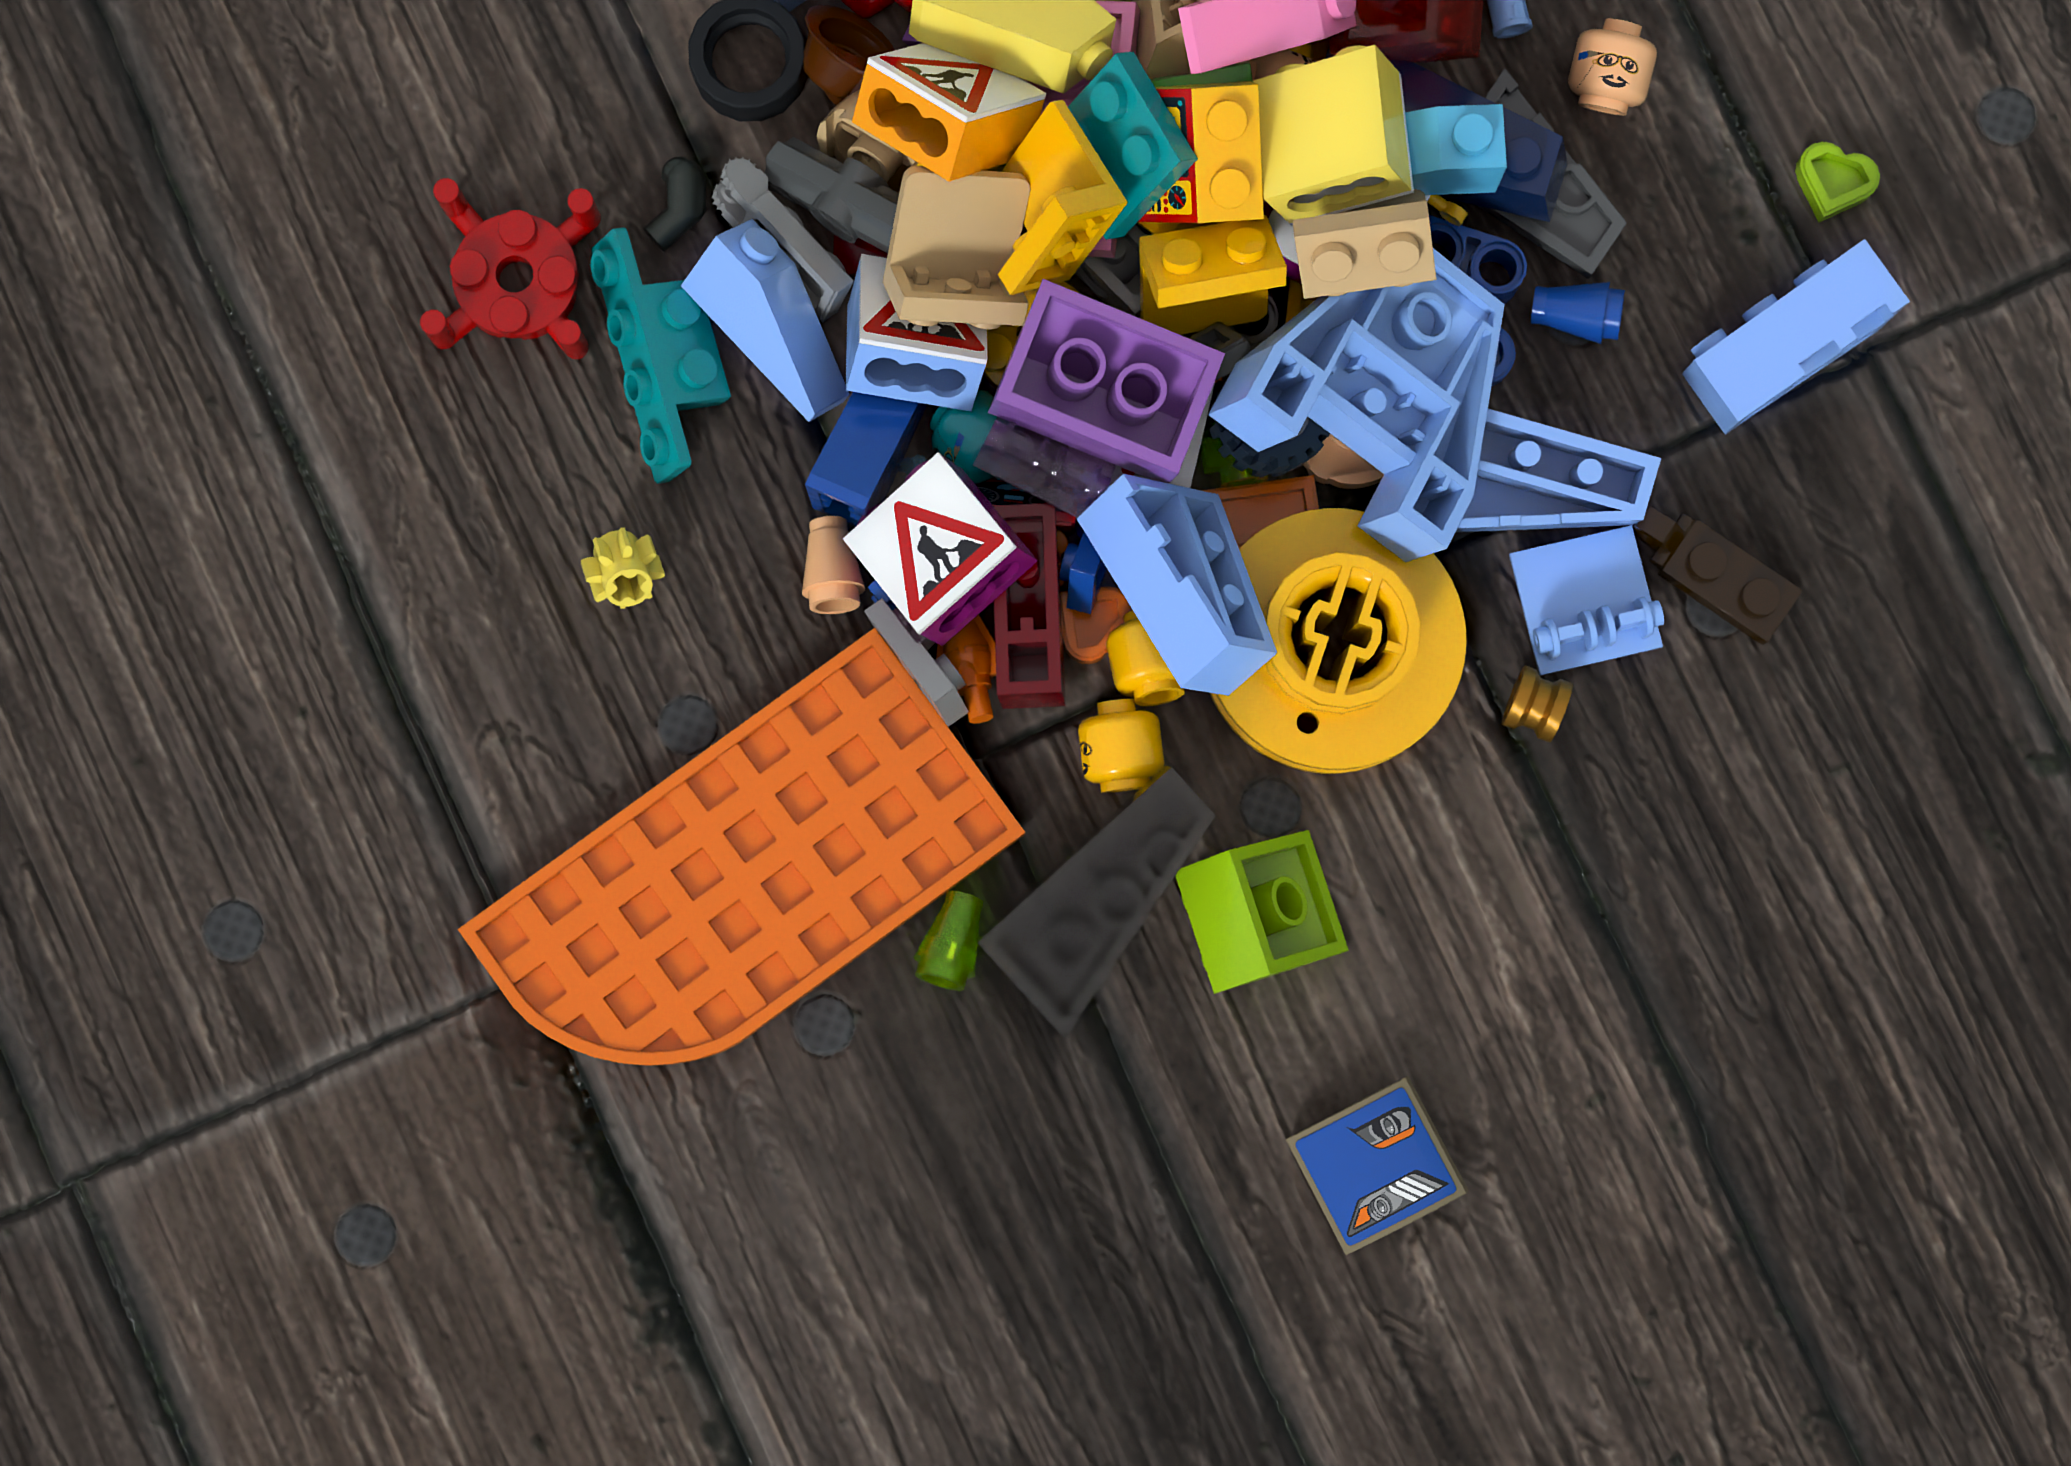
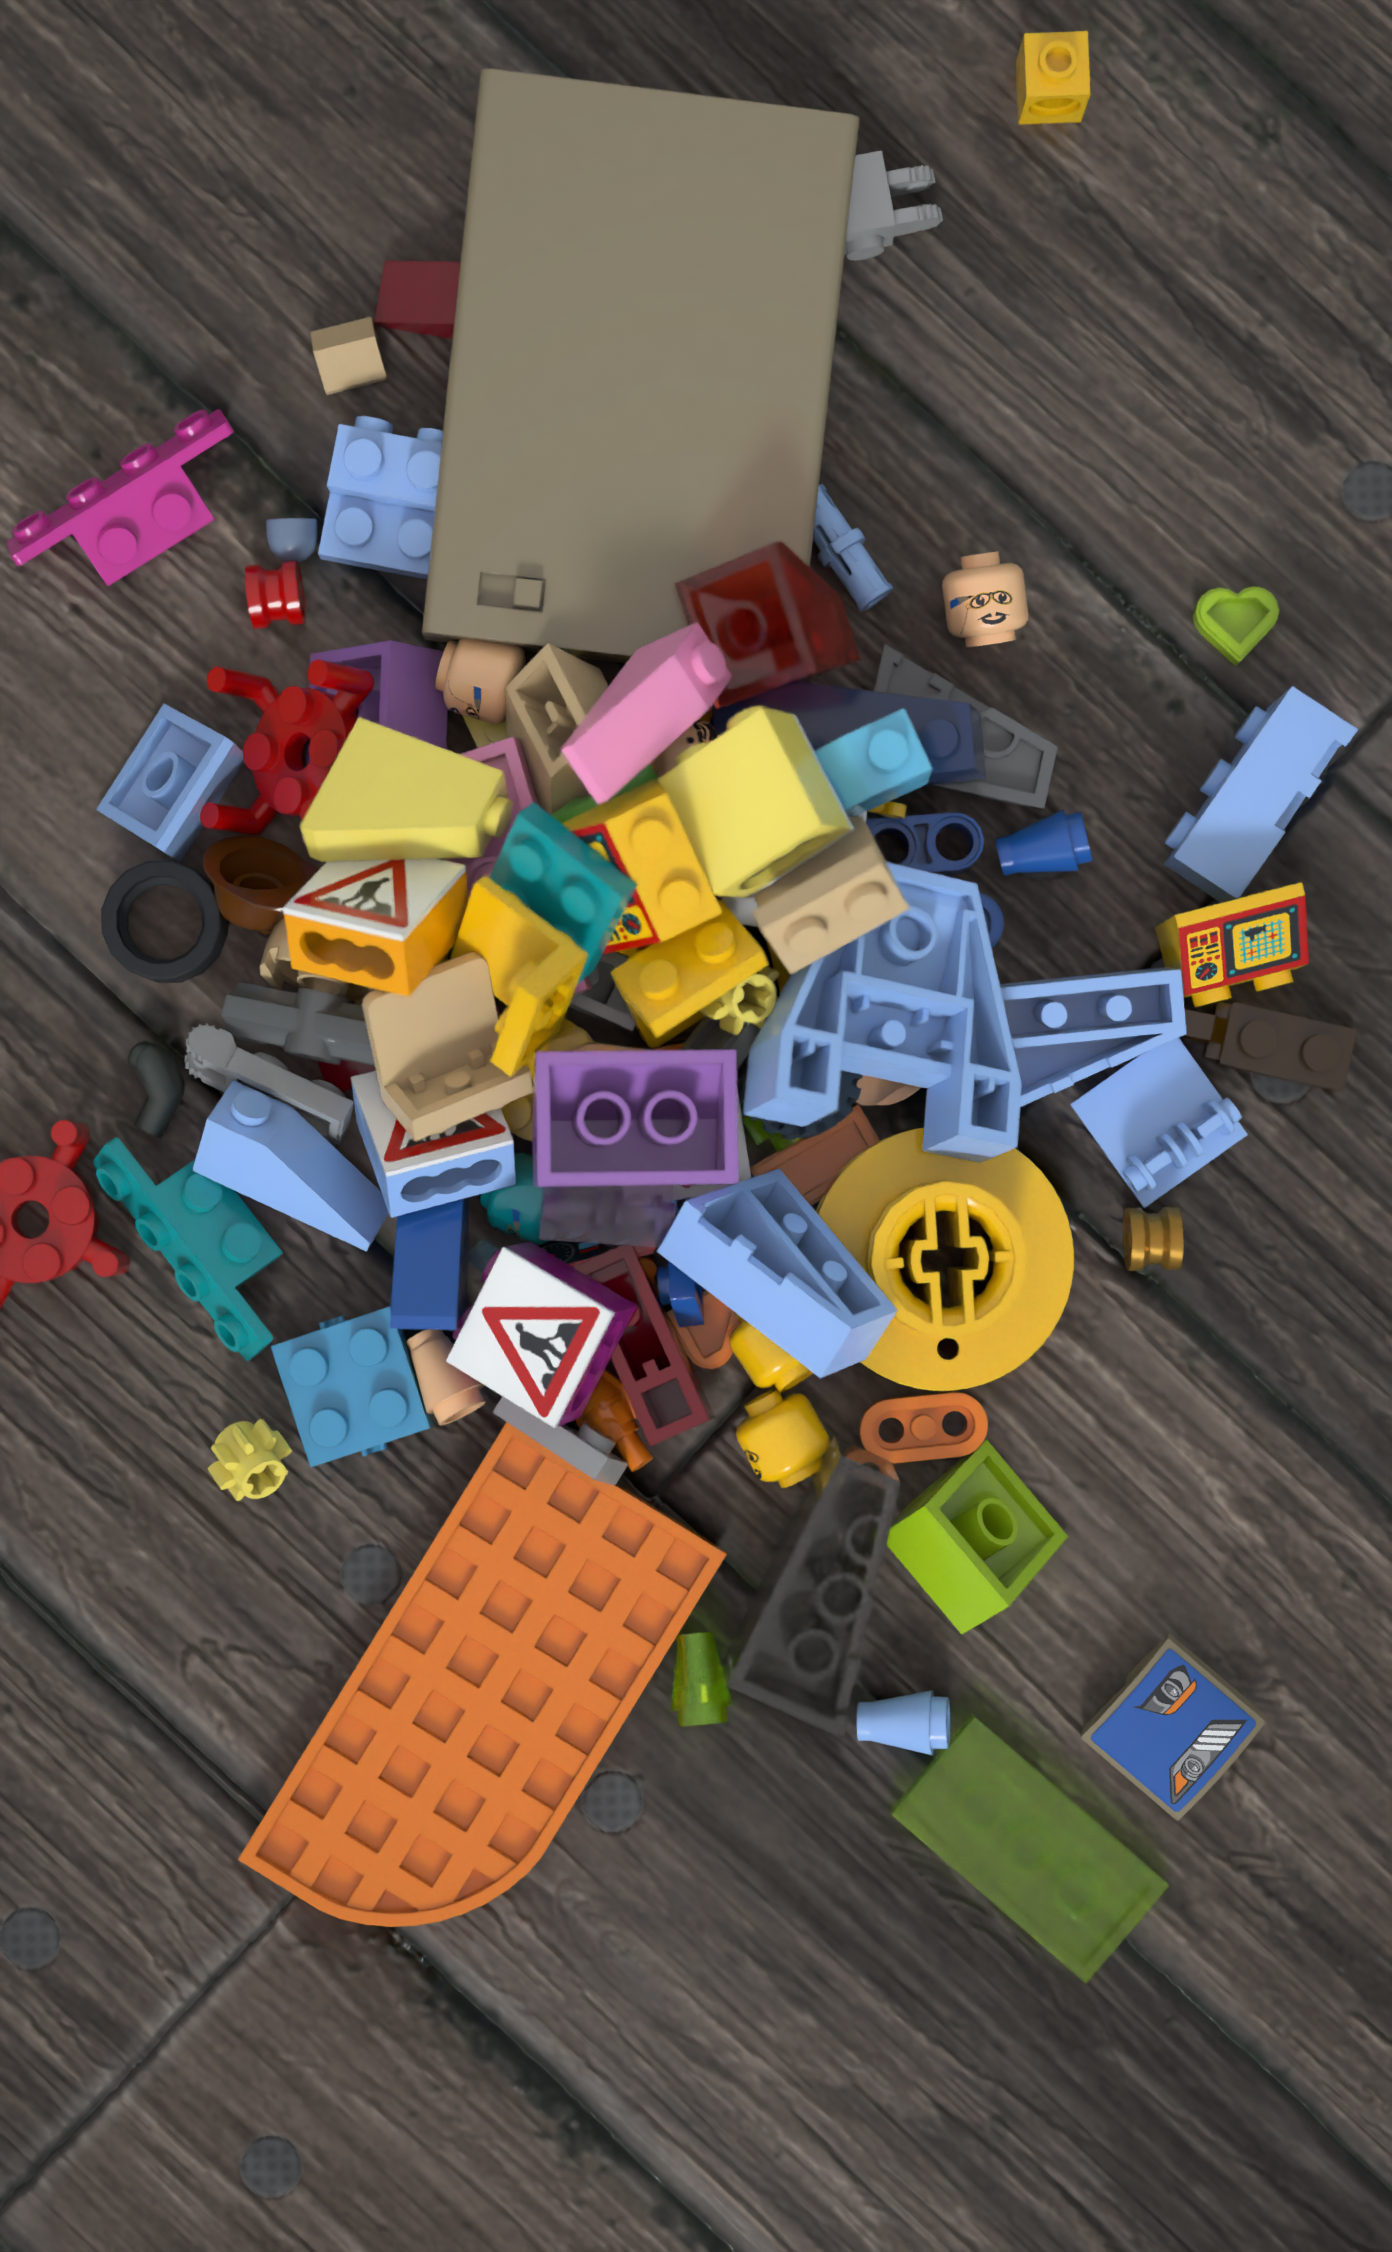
camera: 20 degrees left, 5 degrees up
none -> dark azure plate [271,1306,435,1468]
none -> light yellow gear [699,966,779,1035]
none -> light blue cone [857,1690,950,1755]
none -> orange plate [859,1391,988,1464]
none -> clear neon green tile [890,1714,1169,1983]
none -> slope [1155,882,1309,1008]

